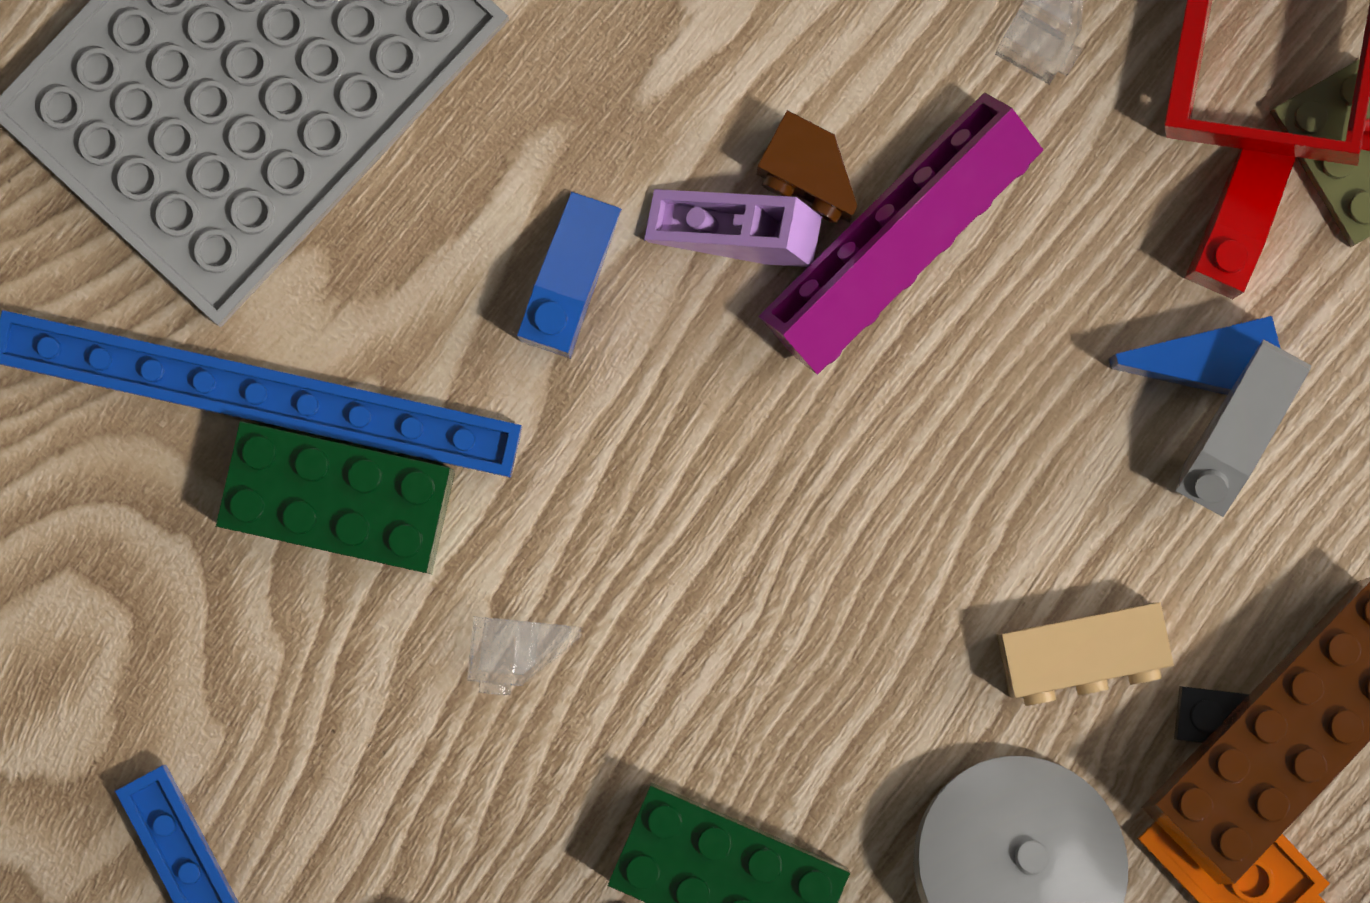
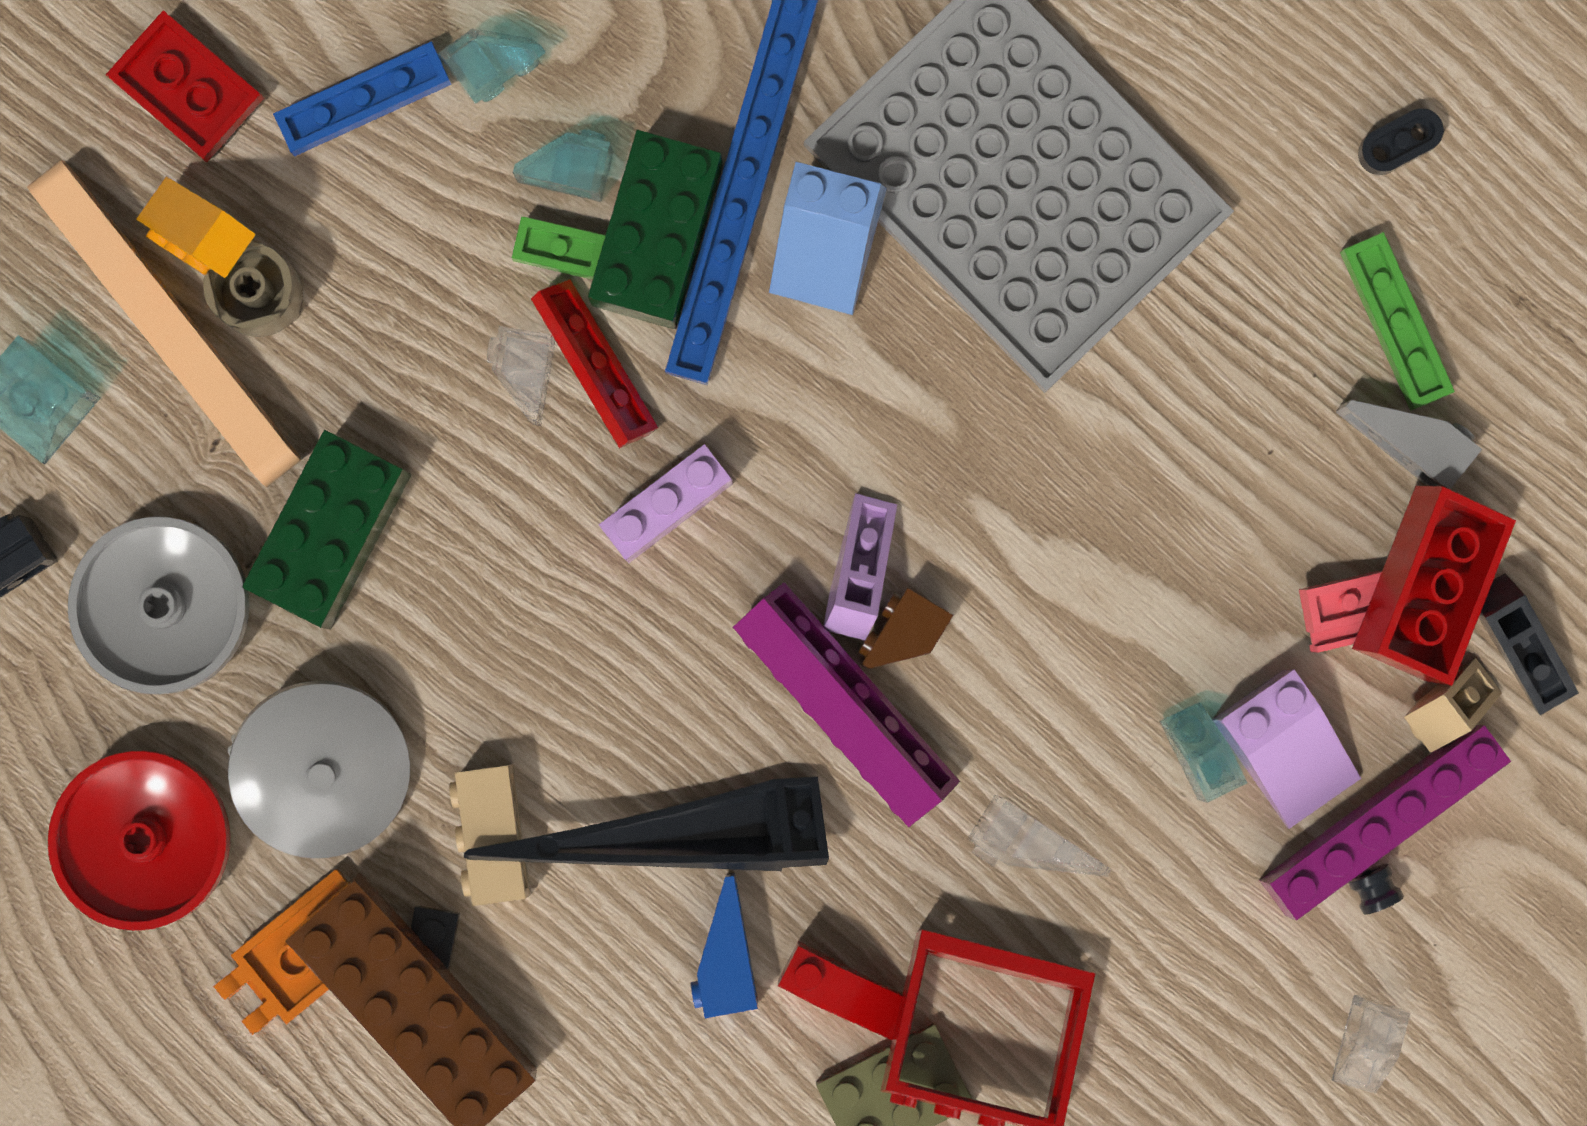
camera: 90 degrees right, 0 degrees up
blue slope [517,192,622,359] -> none
light grey slope [1176,339,1311,517] -> none
none -> clear light blue slope [438,28,546,104]
none -> black plate [464,776,829,871]
none -> bright green plate [511,216,606,280]
none -> clear light blue slope [513,130,614,202]
none -> red plate [531,279,659,449]
none -> lavender brick [599,444,733,563]
none -> medium blue slope [769,162,887,315]

